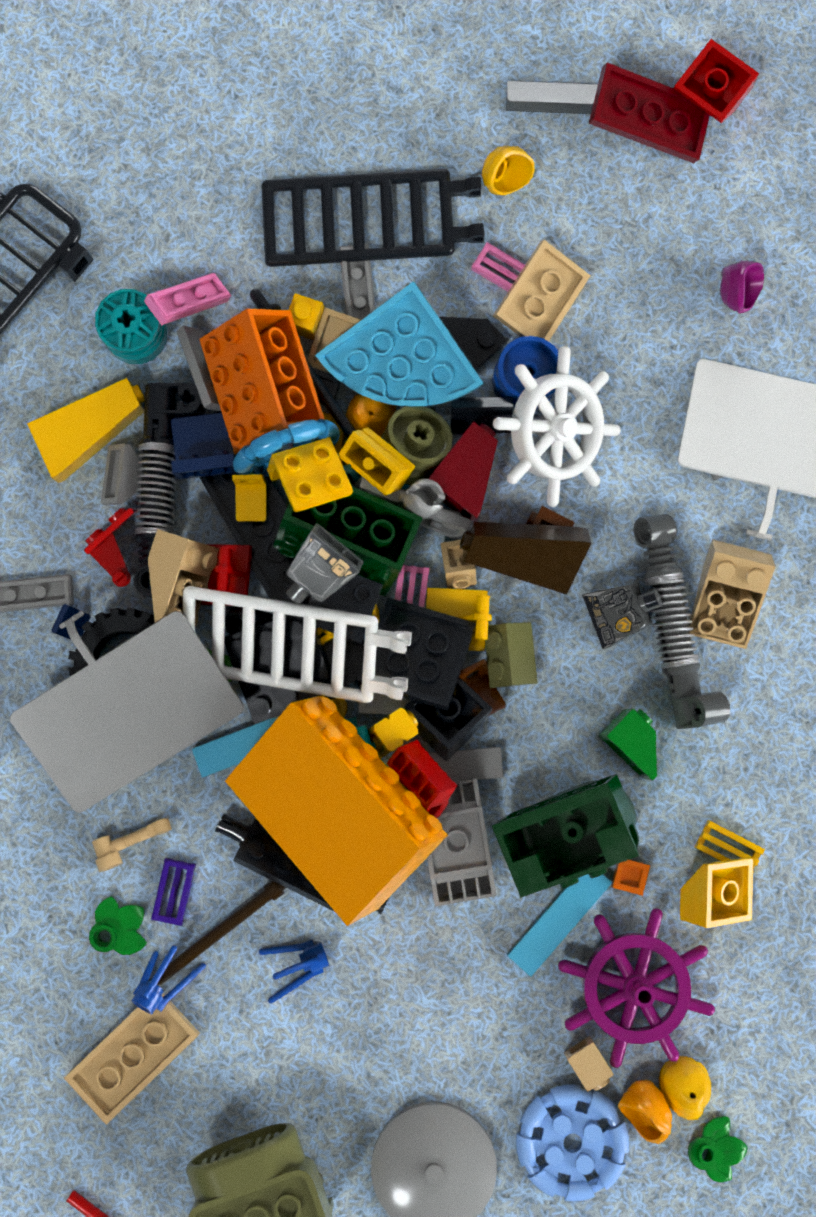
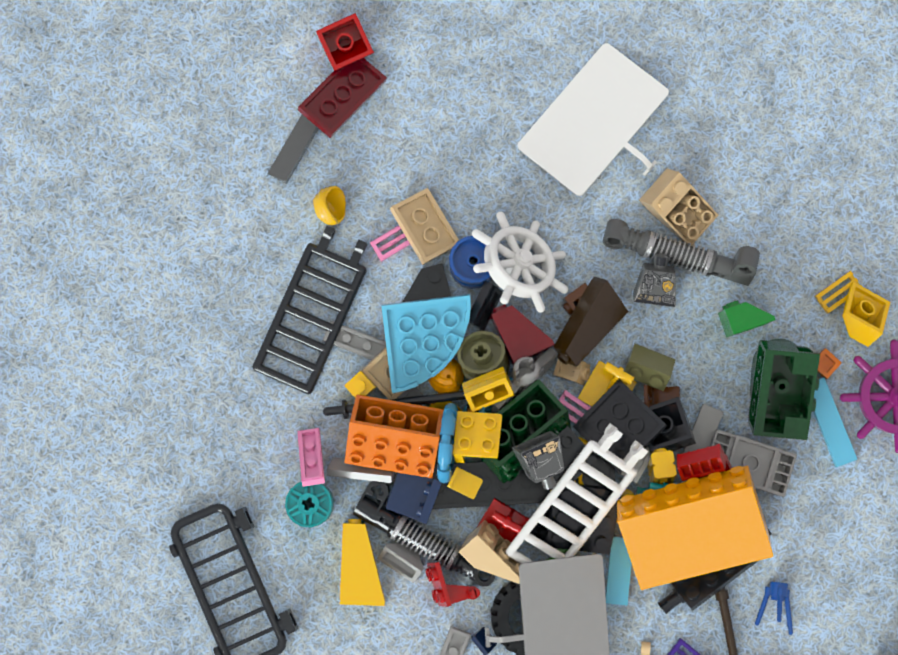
camera: 65 degrees left, 0 degrees up
magenta hair [720,260,764,314] -> none

